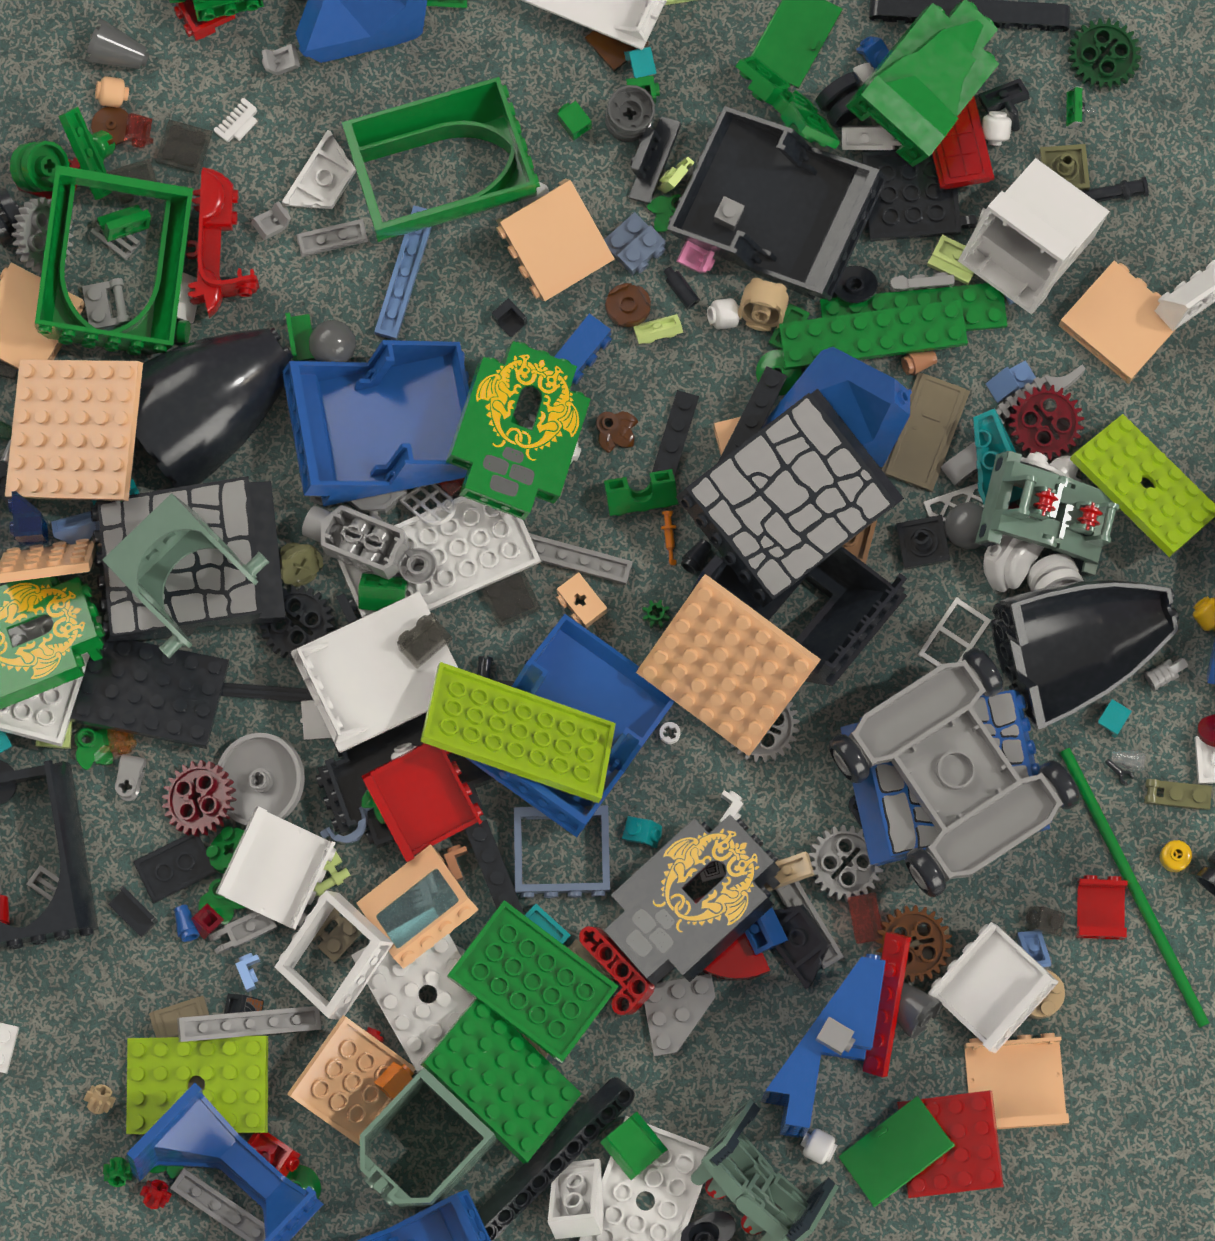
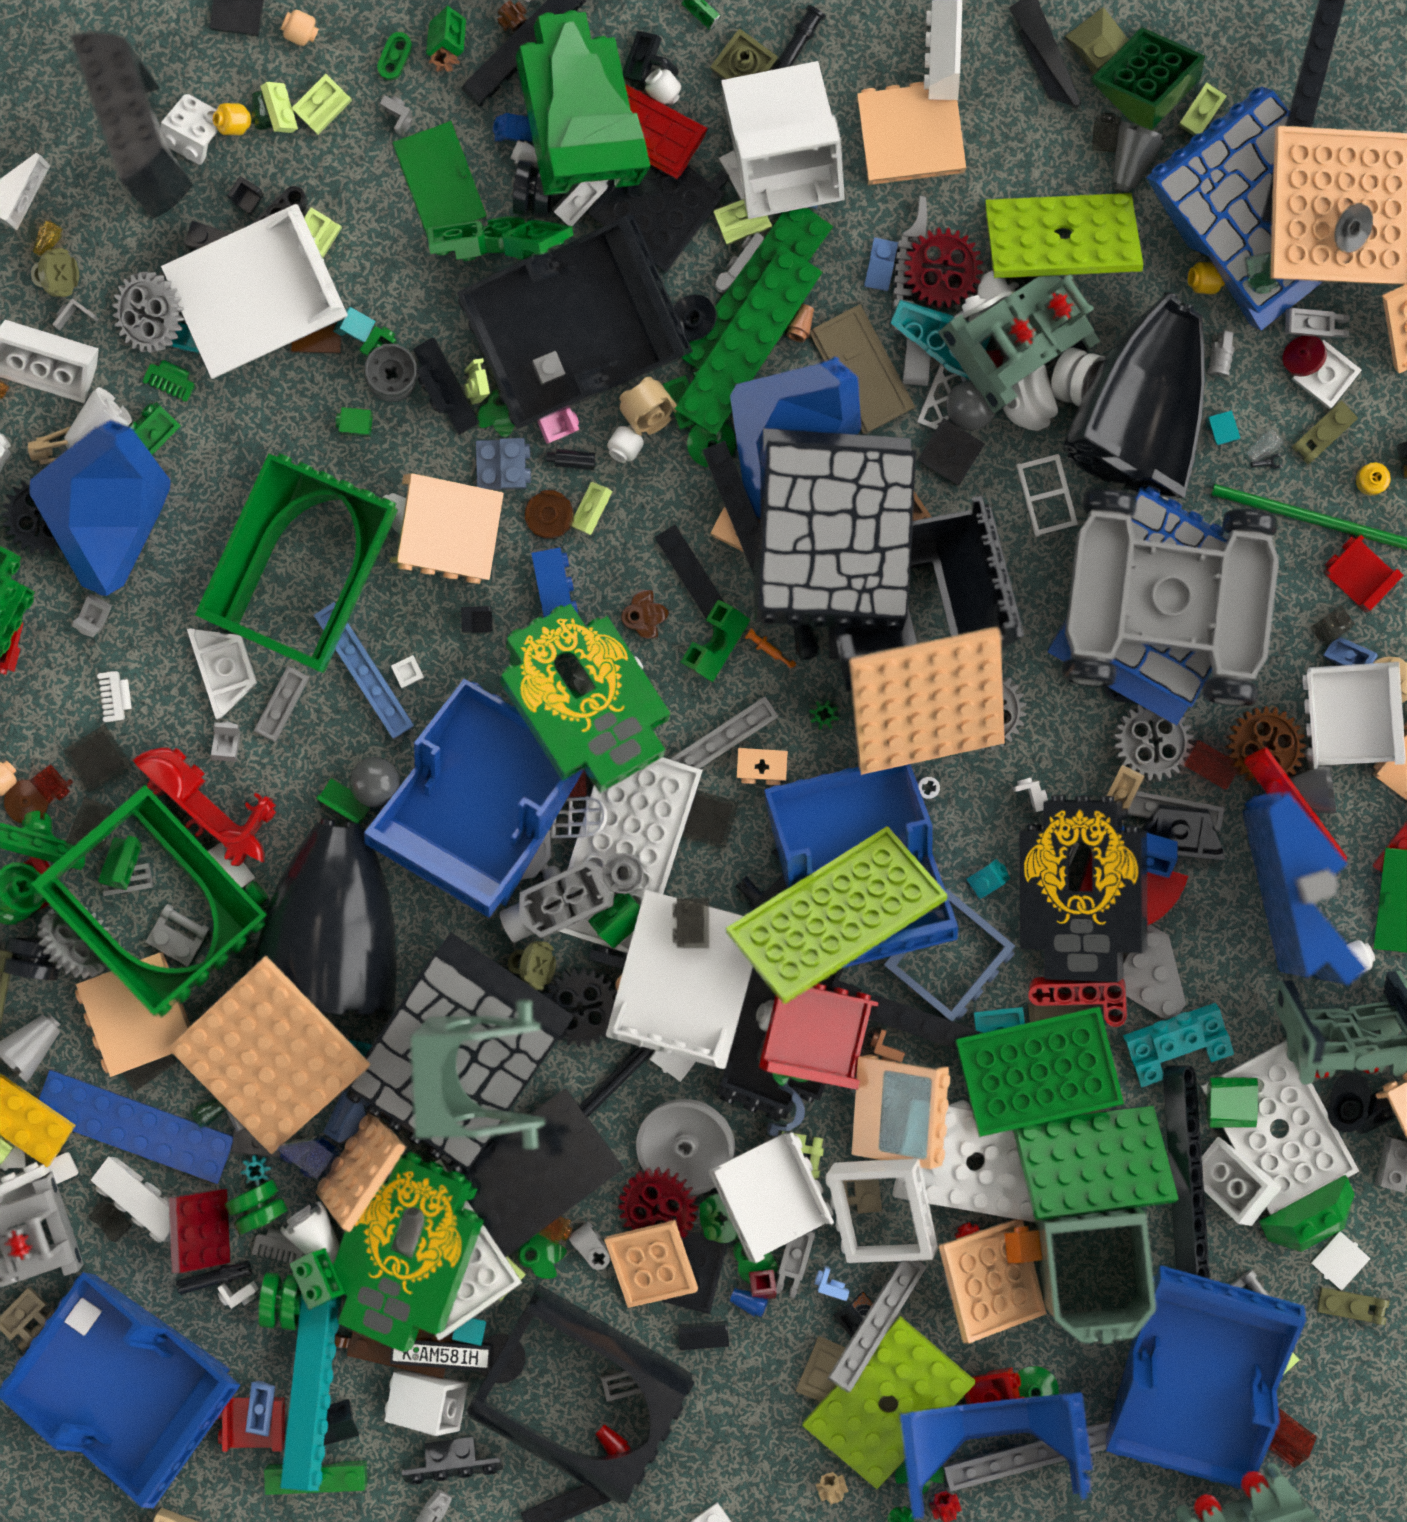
camera: 50 degrees left, 10 degrees up
none -> white plate [391,655,424,688]
none -> light nougat plate [605,1220,698,1308]
none -> teal bracket [1123,1002,1234,1088]

